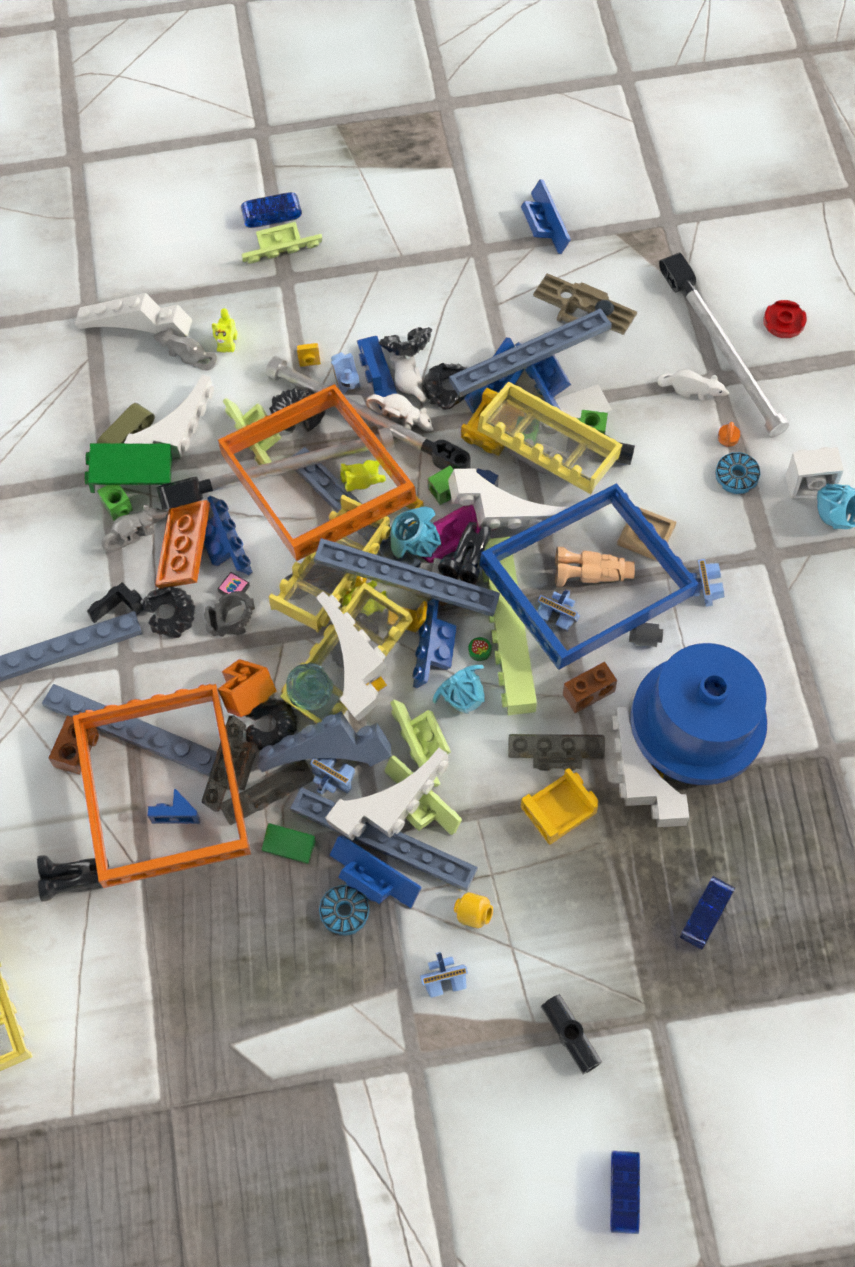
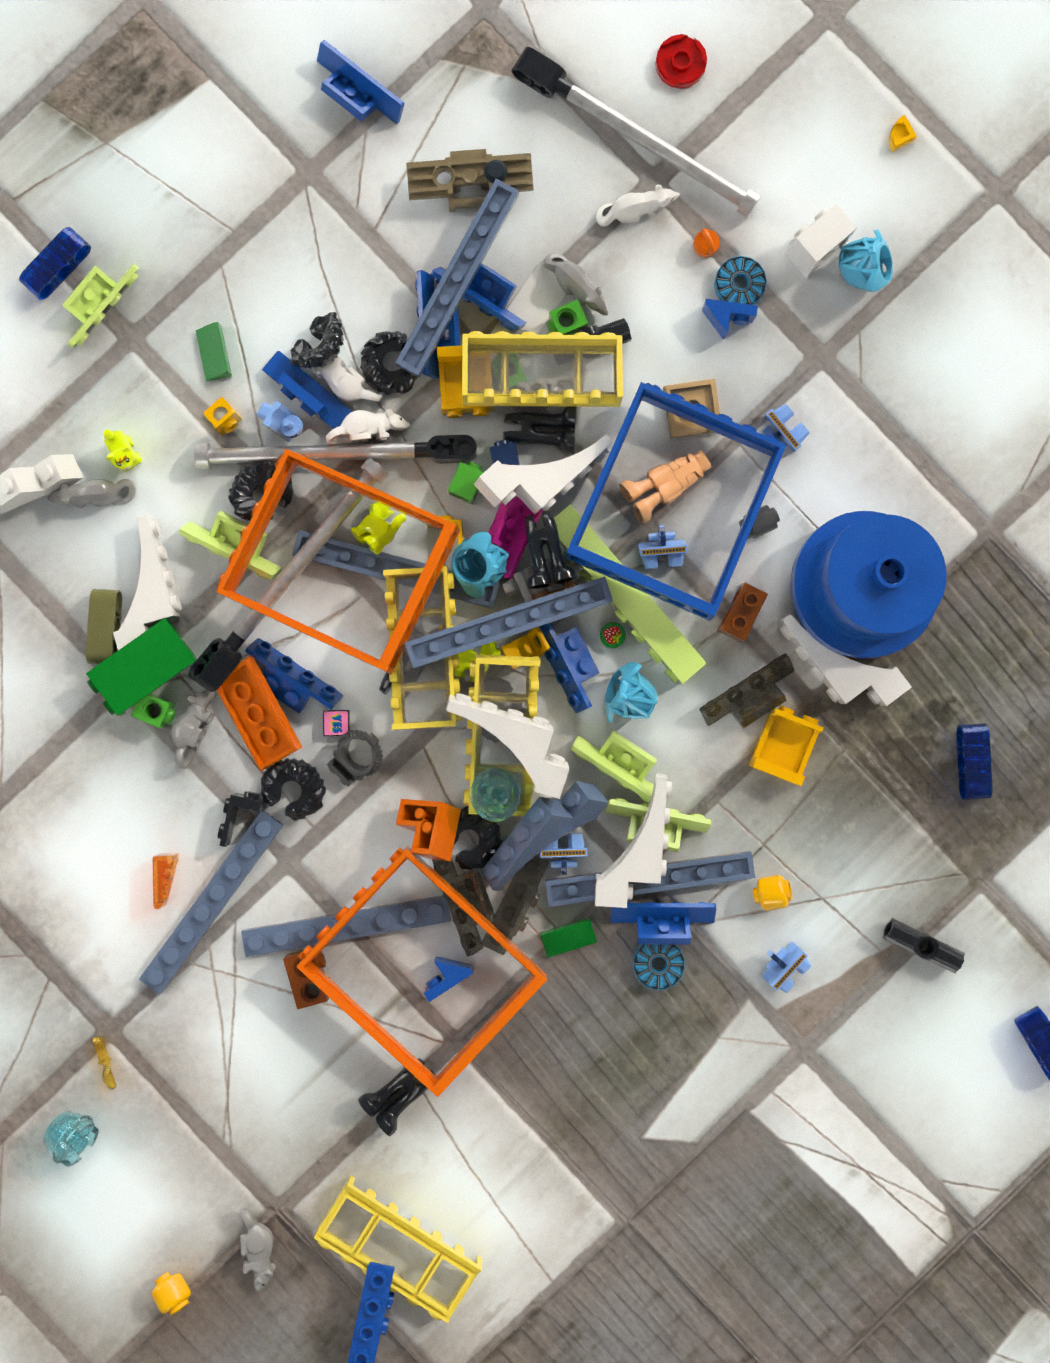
camera: 40 degrees left, 25 degrees up
none -> clear orange slope [152,853,179,909]
none -> green slope [195,322,232,381]
none -> black piece [503,407,576,454]
none -> light grey animal [544,253,608,316]
none -> blue slope [702,299,758,339]

